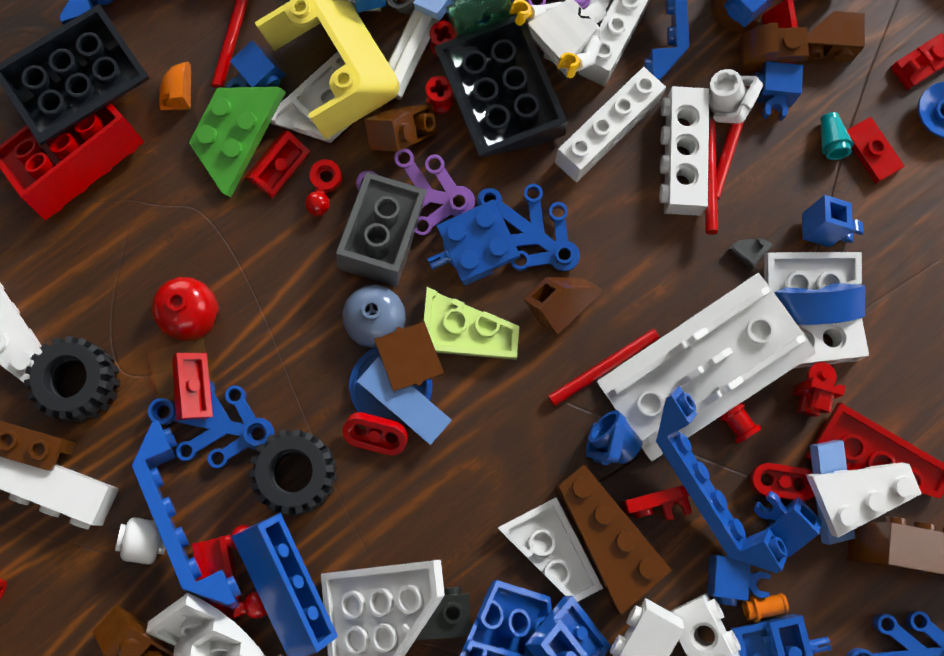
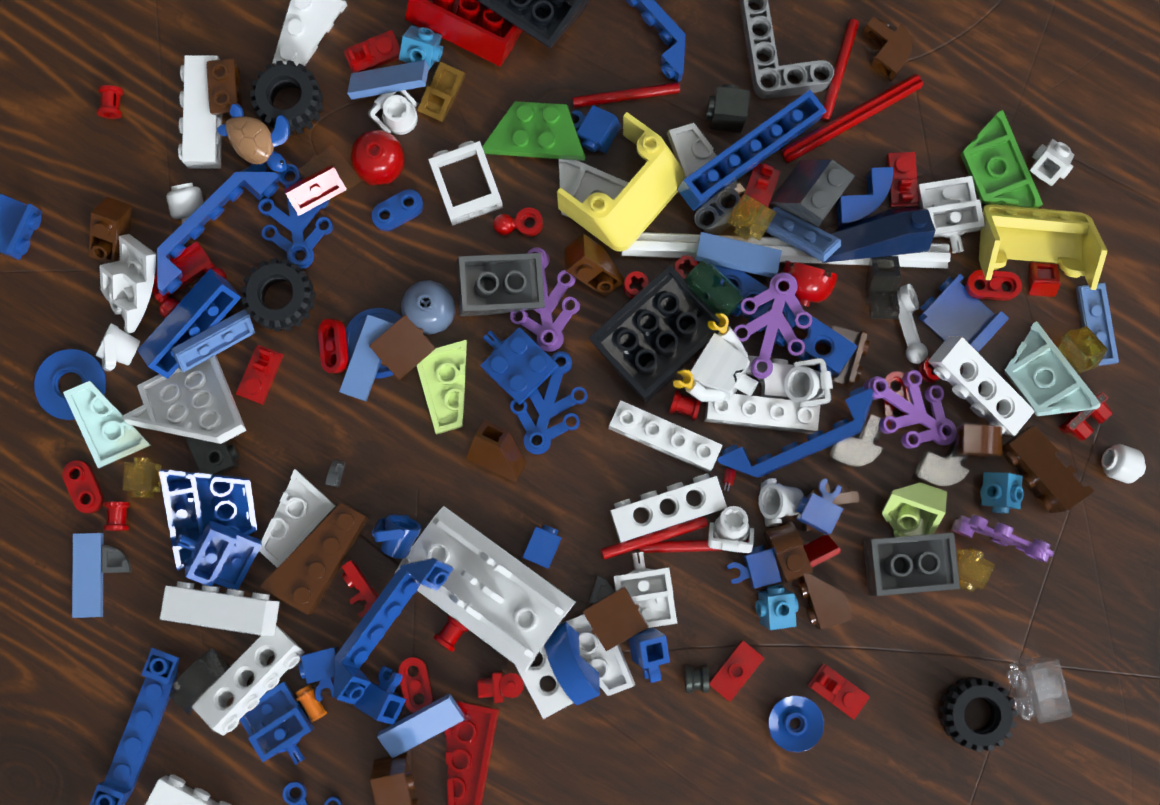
camera: 70 degrees right, 5 degrees up
orange brick [159,61,191,110] -> none
red slope [245,130,311,198] -> none
red bar [547,329,660,407] -> none
white wing [806,462,922,538] -> none
teal cone [820,112,853,160] -> none
none -> medium blue tile [171,309,255,373]
none -> animal [217,103,290,172]
none -> red plate [236,345,284,405]
none -> dark grey tile [325,459,345,488]
none -> red plate [344,30,400,73]
none -> medium blue tile [347,60,429,99]
none -> white piece [368,90,418,135]
none -> blue plate [372,189,423,231]
none -> dark azure brick [399,25,443,70]
none -> pearl gold slope [417,62,466,122]
none -> white window [429,141,503,226]
none -> blue brick [523,524,562,569]
none -> reddish brown piece [582,586,649,651]
none -> white plate [613,552,677,628]
none -> red bush [669,390,701,421]
none -> pearl dark grey wheel [684,665,709,693]
none -> red piece [723,468,736,491]
none -> dark azure brick [755,585,798,630]
none -> white piece [759,478,804,527]

